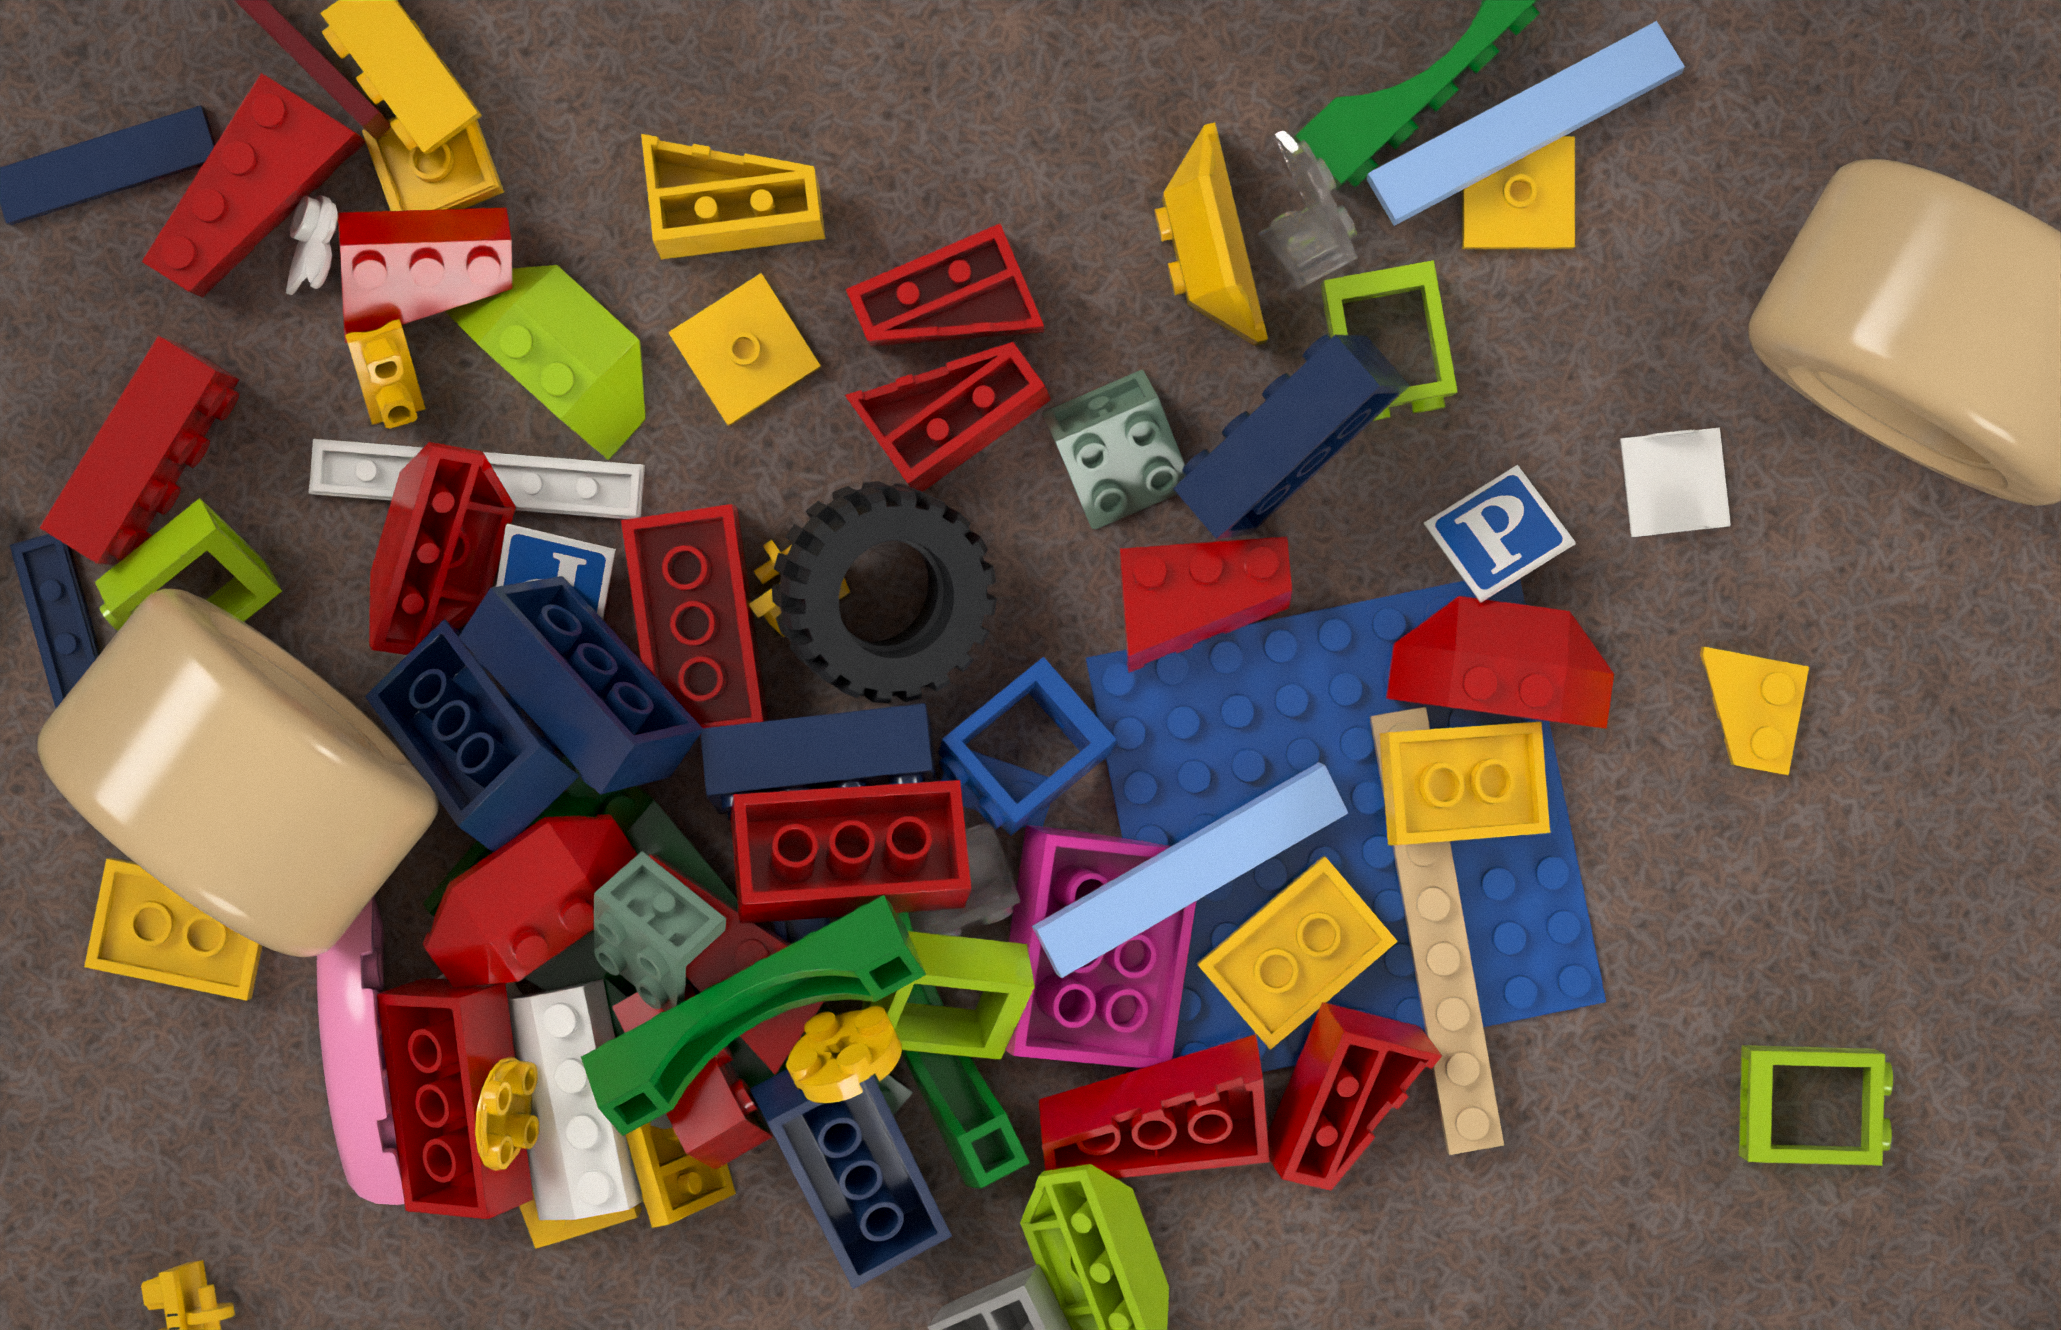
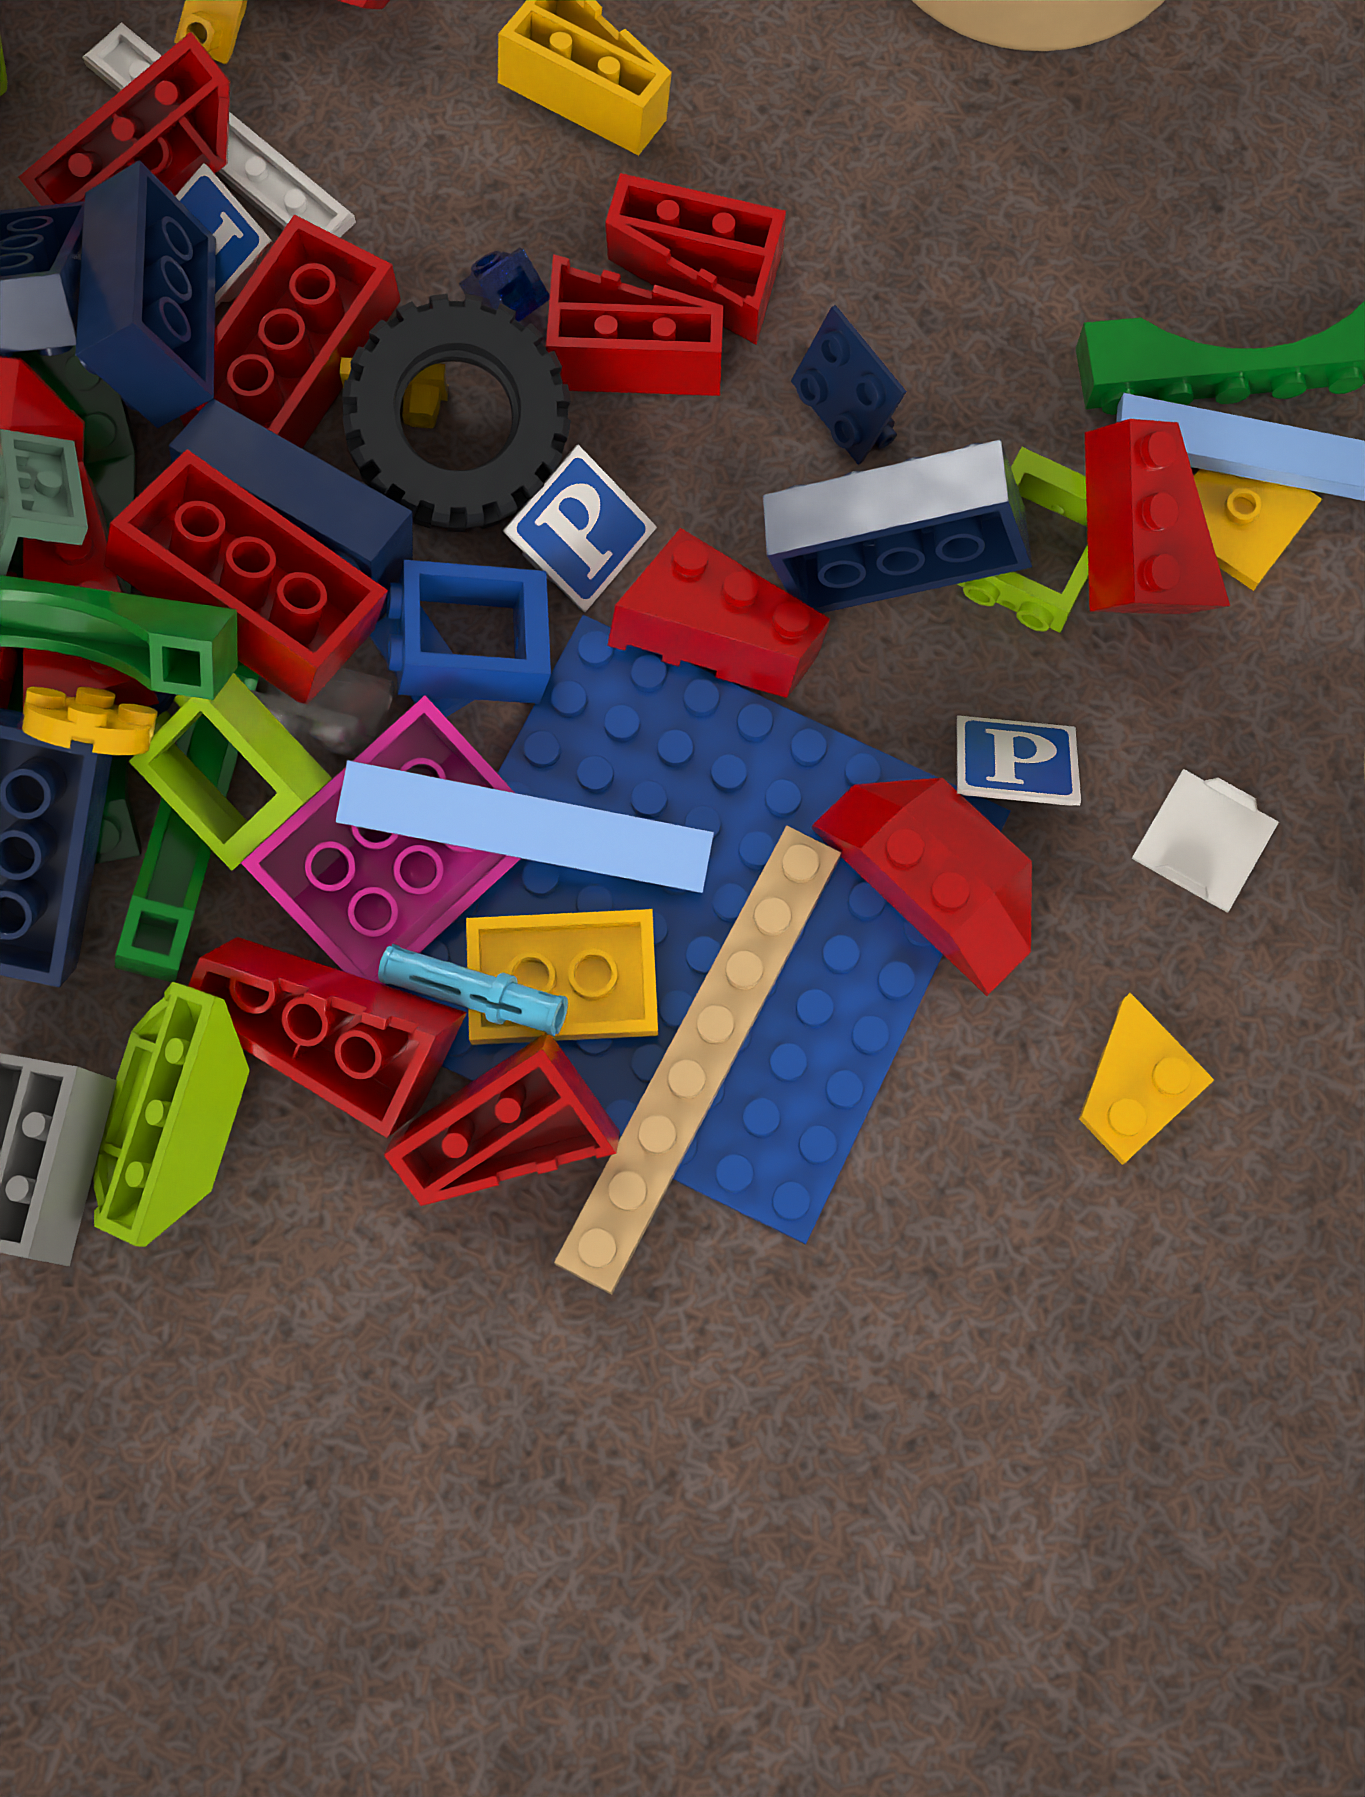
camera: 35 degrees right, 15 degrees down
lime wedge [445,265,646,460] -> none
yellow plate [668,273,821,426] -> none
sand green bracket [1042,369,1186,529] -> none
yellow wedge [1154,122,1268,346] -> none
clear bracket [1258,130,1358,290] -> none
yellow plate [1379,722,1550,846] -> none
lime window [1739,1045,1893,1166] -> none
none -> medium azure pin [378,944,568,1036]
none -> clear blue brick [459,247,550,322]
none -> piece [502,444,657,612]
none -> dark blue hinge [791,305,907,465]
none -> red wedge [1084,419,1230,614]

